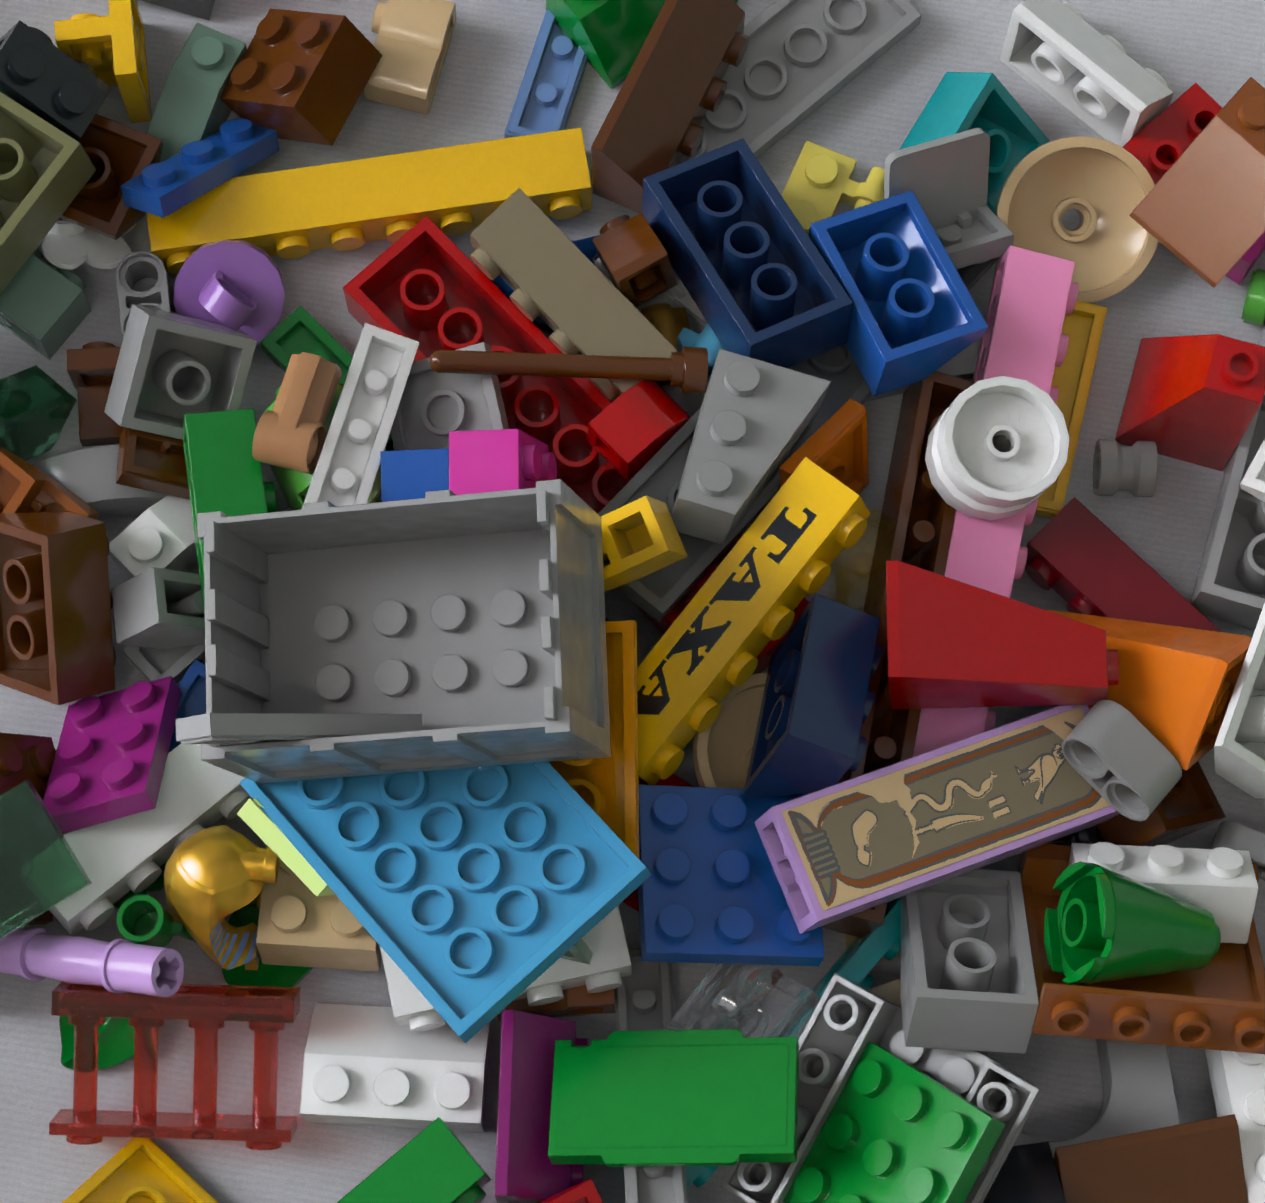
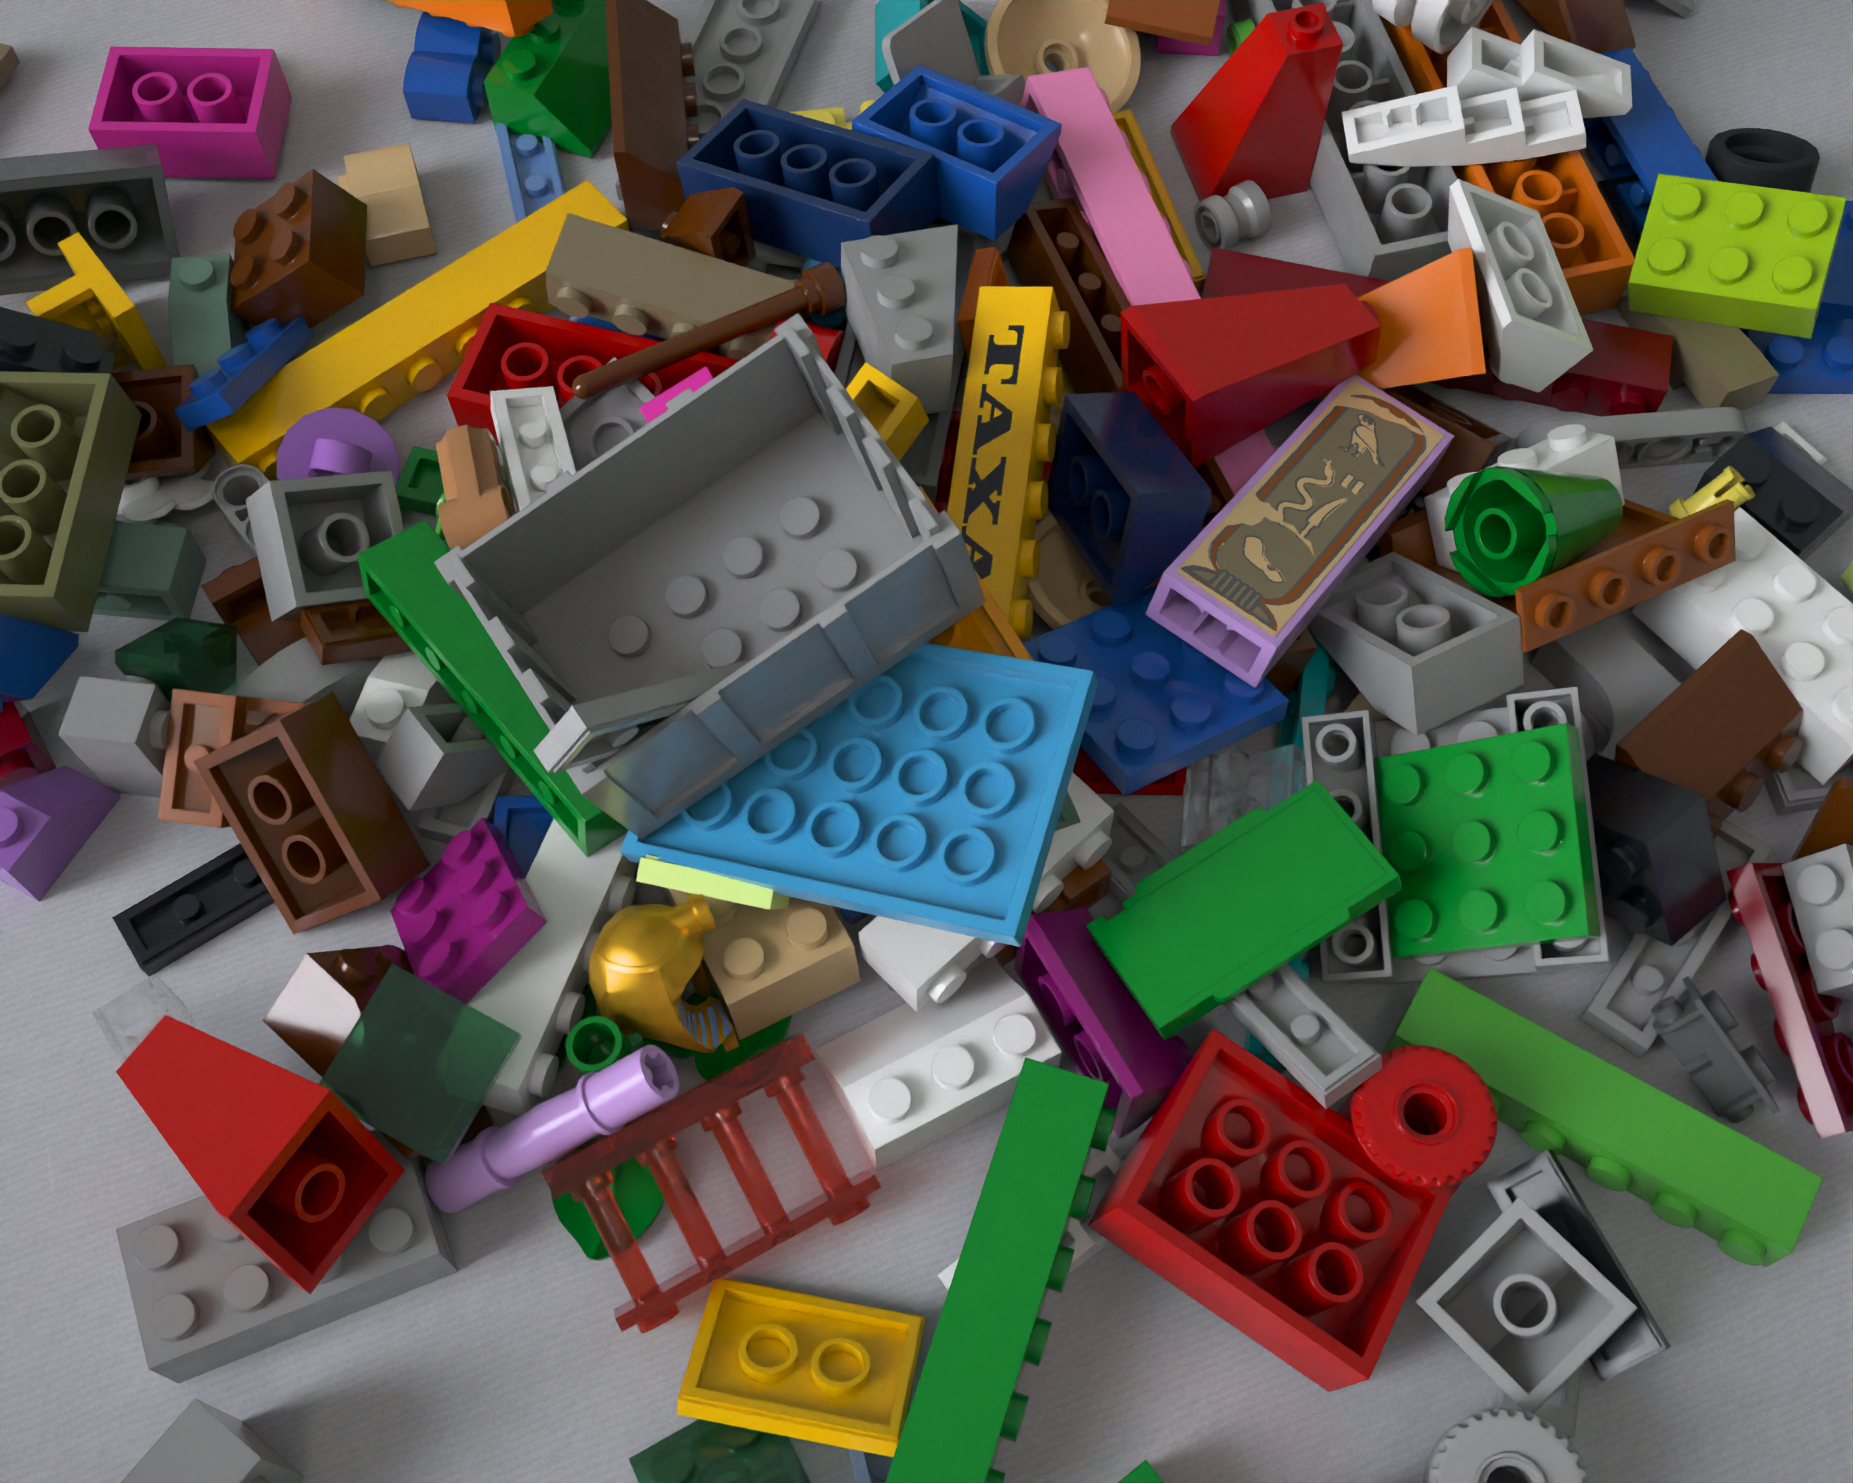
camera: 30 degrees left, 10 degrees down
white wheel [925,376,1070,521] -> none
light grey beam [1061,699,1182,821] -> none

